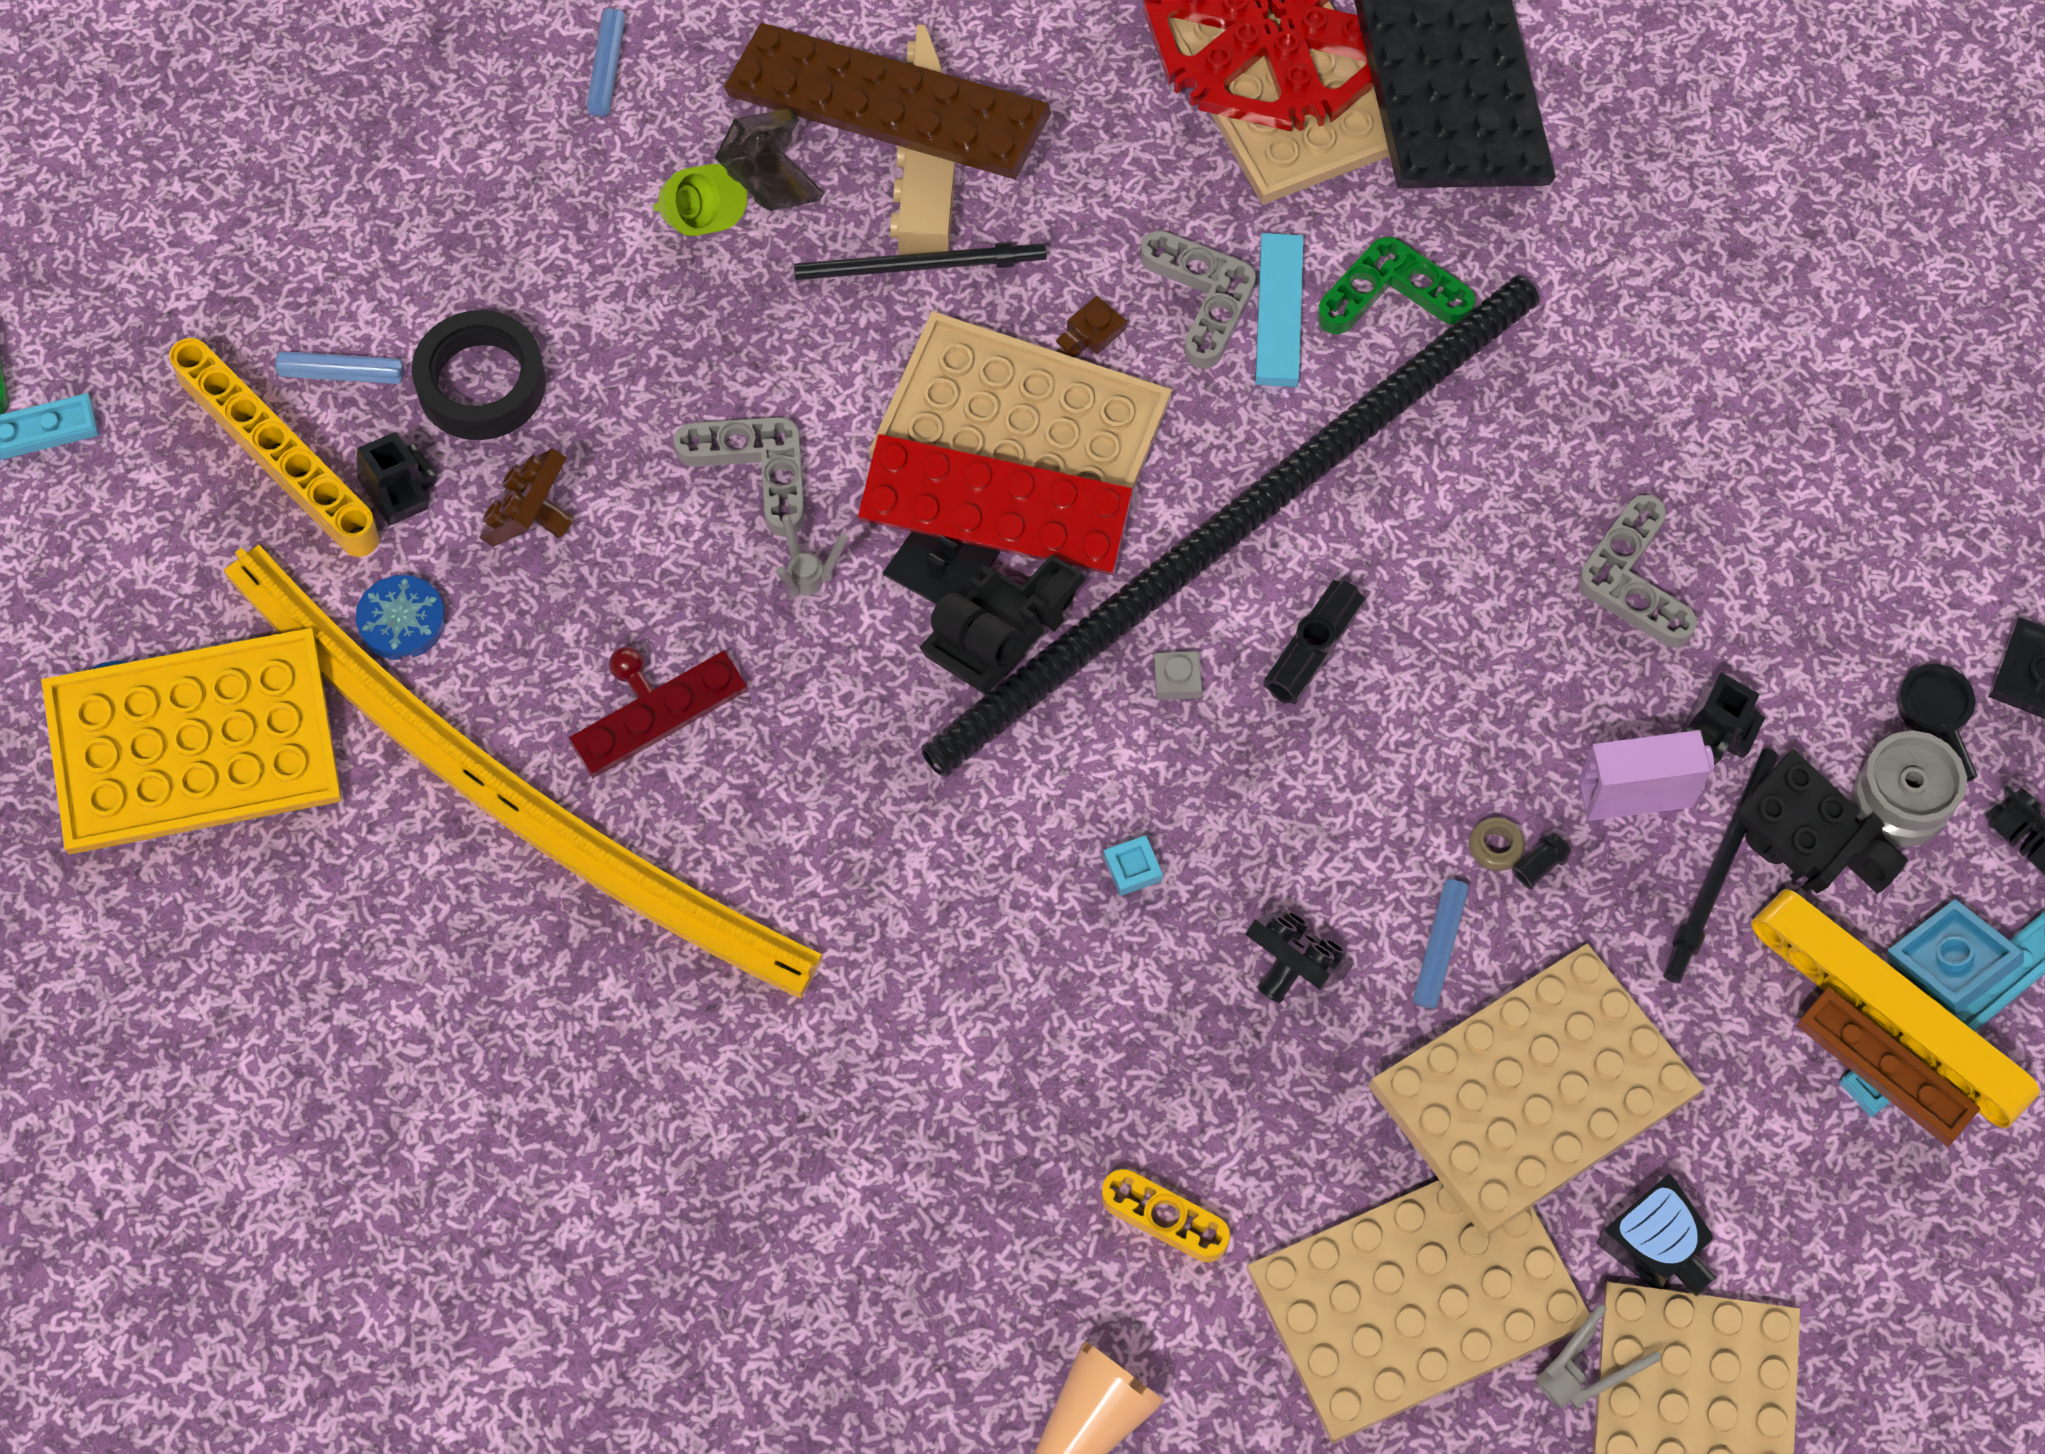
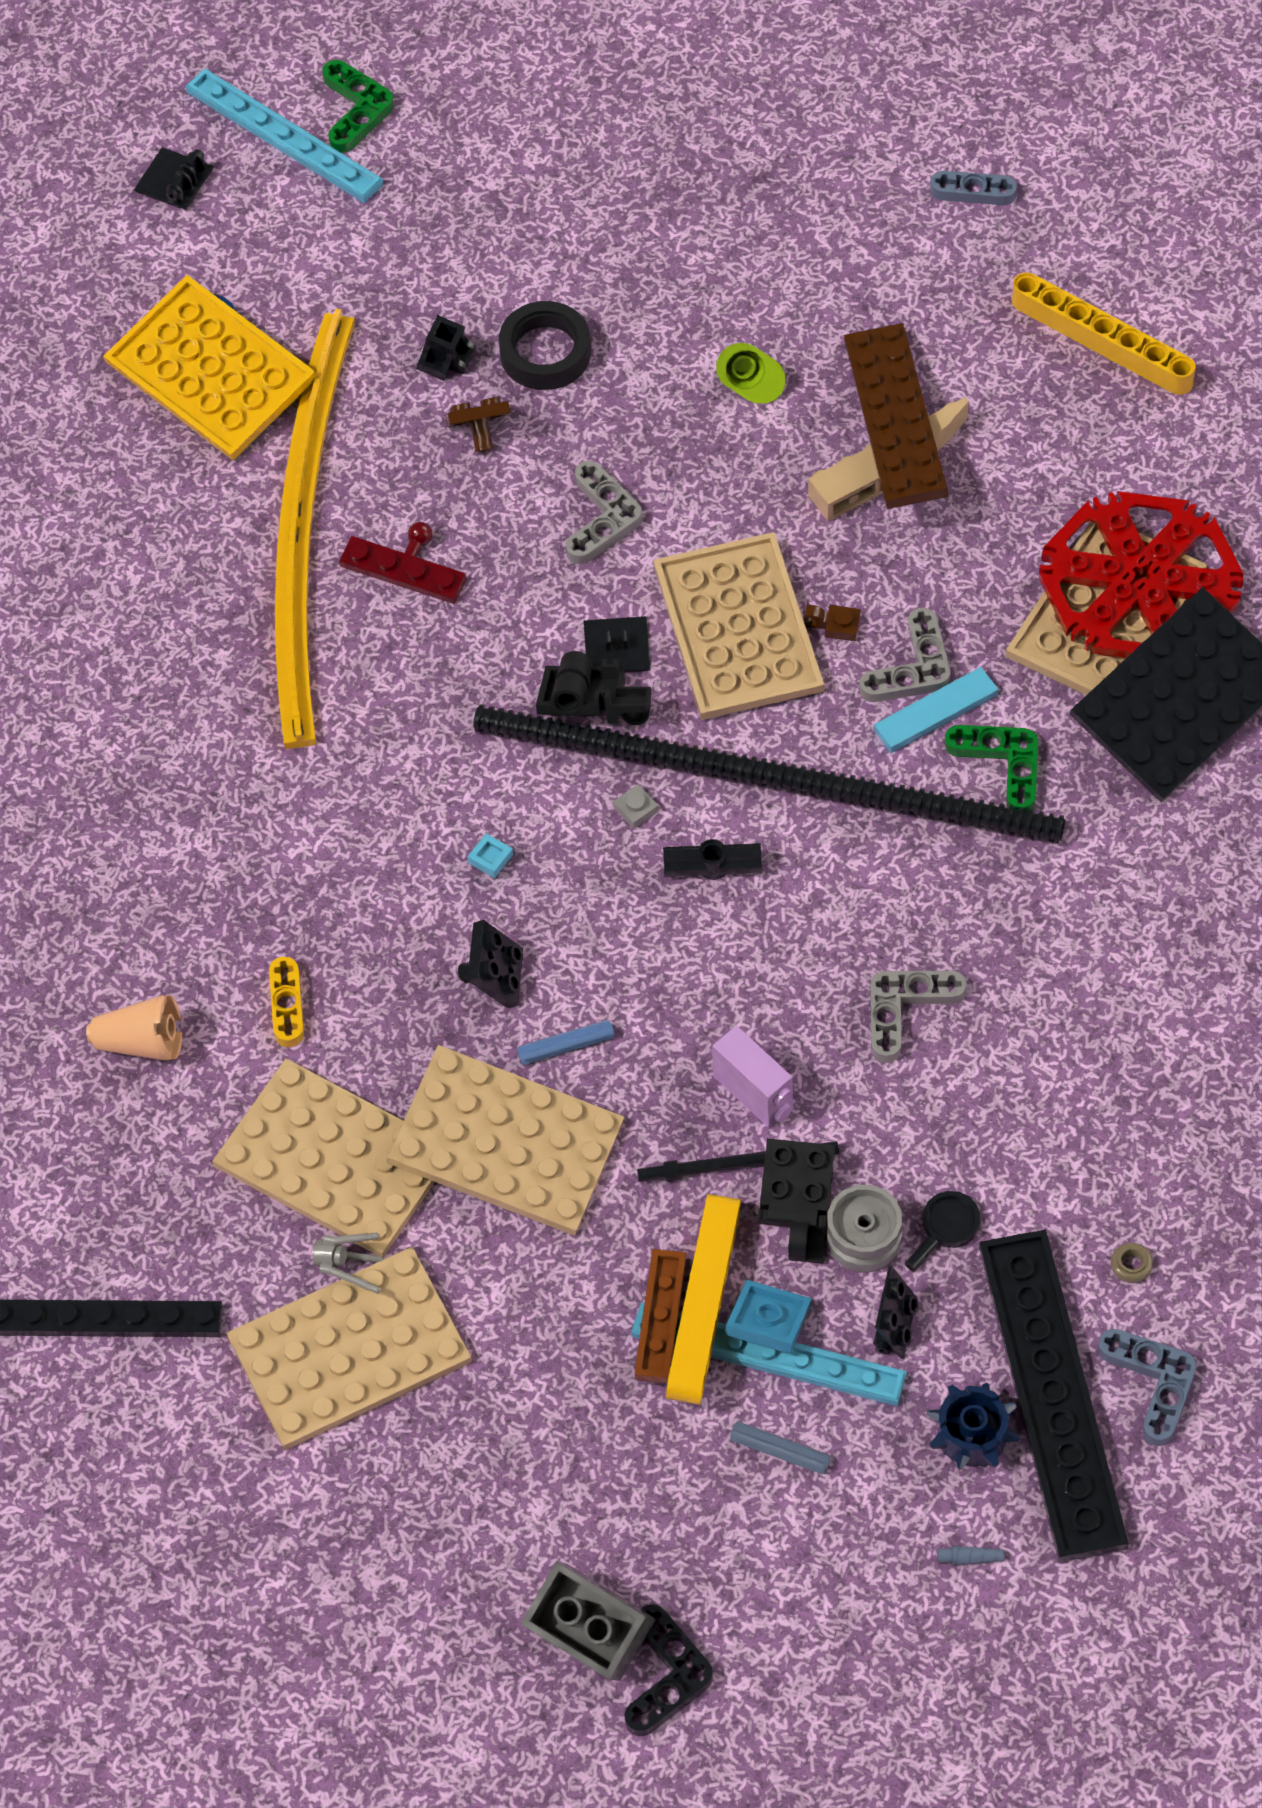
camera: 60 degrees right, 5 degrees down
yellow beam [169,338,380,557] -> none
medium blue axle [275,351,404,384] -> none
blue tile [355,575,445,660] -> none
medium blue axle [586,8,625,117] -> none
clear smoke bracket [714,109,824,211] -> none
light grey plant [776,515,848,597] -> none
black bar [794,242,1047,280] -> none
red plate [858,434,1134,576] -> none
dark tan piece [1469,817,1525,871] -> none
black pin [1512,833,1571,889] -> none
torso [1596,1173,1717,1297] -> none
black brick [1681,672,1766,766] -> none

